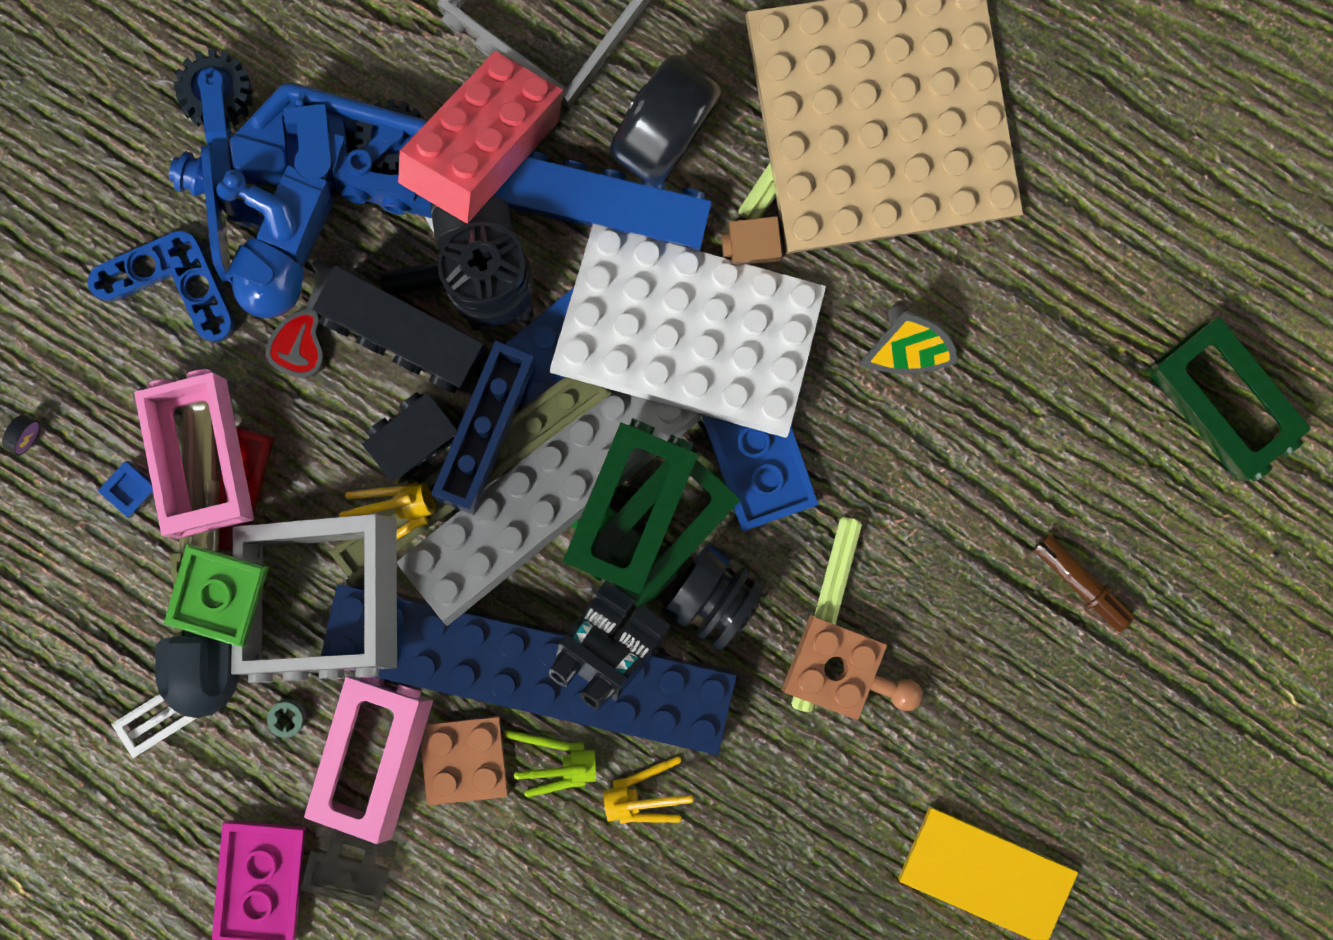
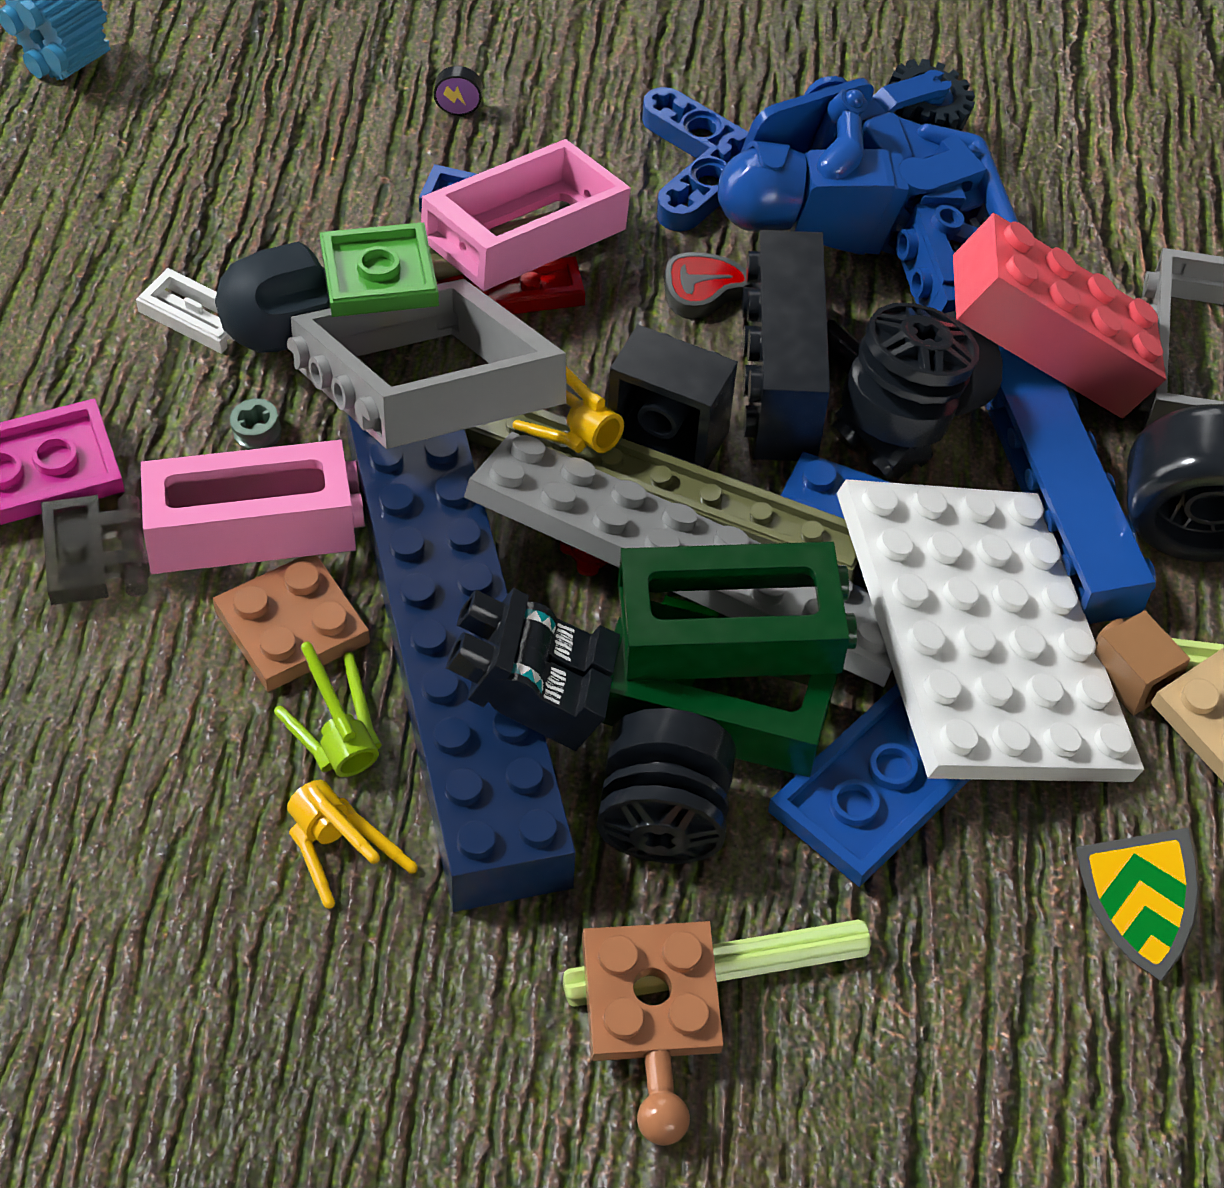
camera: 60 degrees right, 35 degrees down
dark blue brick [431,341,536,515] -> none

